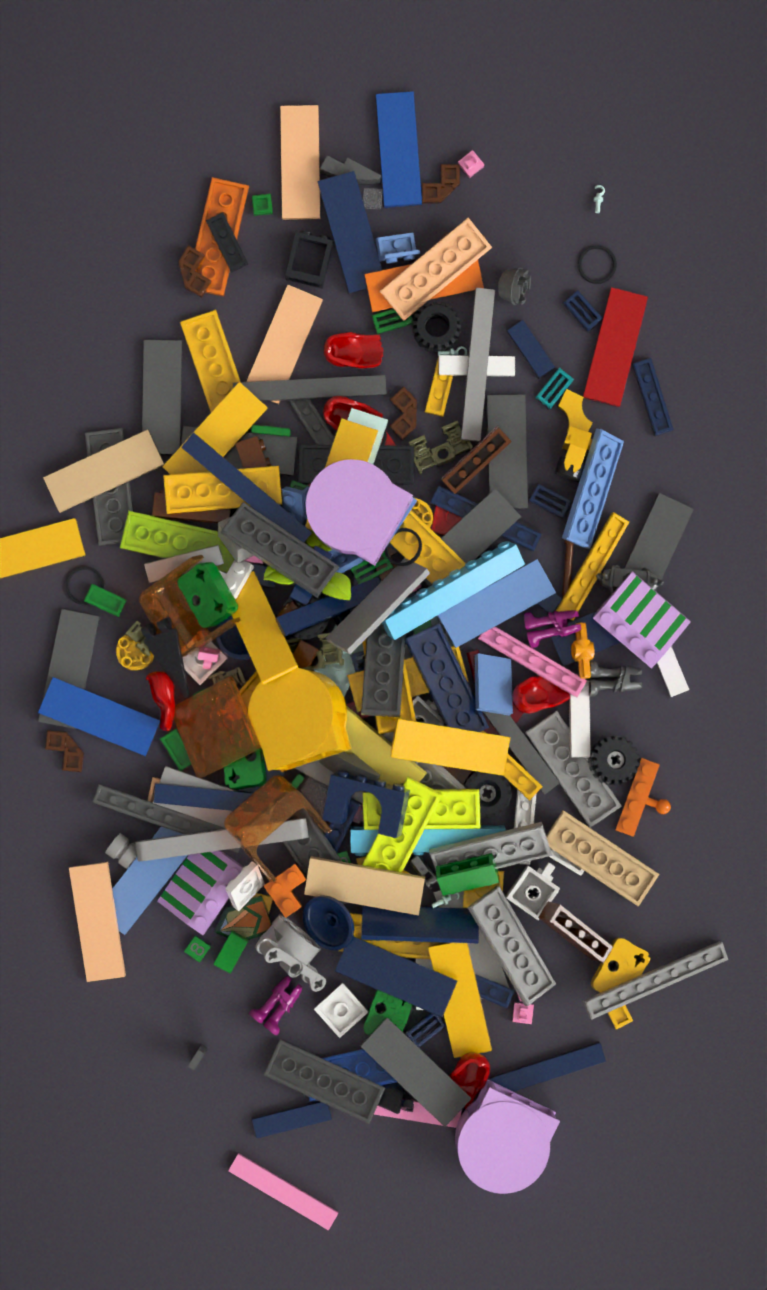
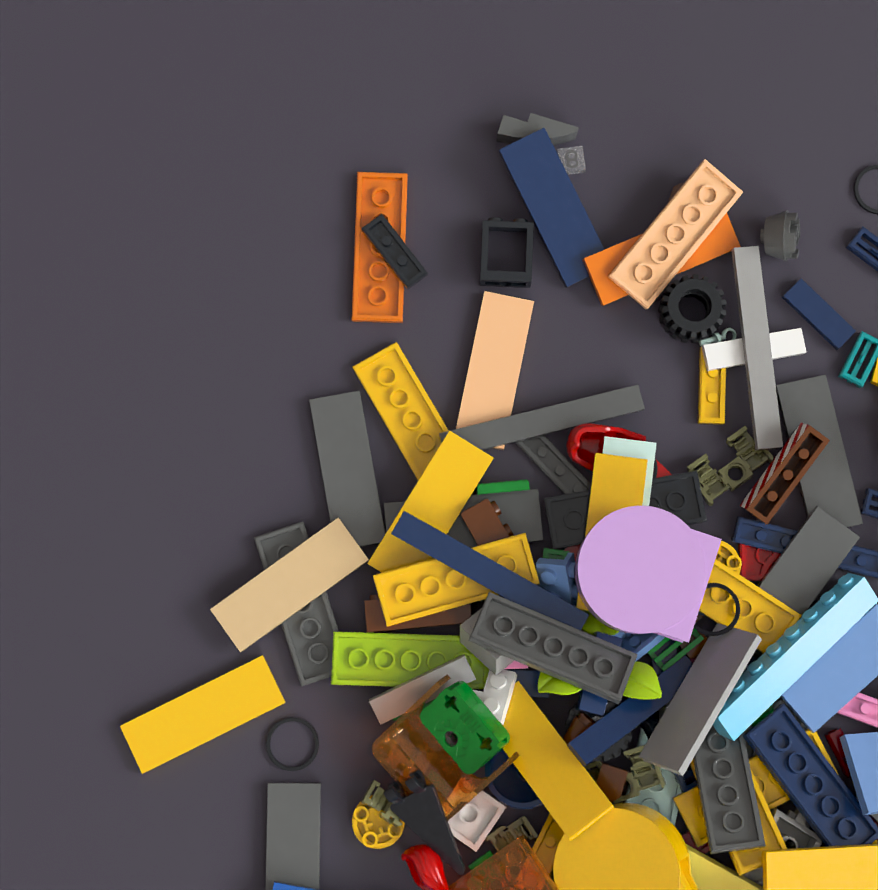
camera: 10 degrees left, 5 degrees down
green tile [84,584,127,617] -> none
reddish brown tile [178,245,211,298] -> none
bright pink tile [198,646,220,669] -> none
green tile [252,194,273,216] -> none
light nougat tile [280,105,320,220] -> none
red hair [324,332,384,368] -> none
green tile [372,309,413,334] -> none
medium blue bracket [375,233,420,264] -> none
blue tile [376,91,422,208] -> none
reddish brown tile [389,386,417,441] -> none
reddish brown tile [422,164,460,204] -> none
bright pink tile [458,150,484,178] -> none
light aqua hand [594,185,605,213] -> none

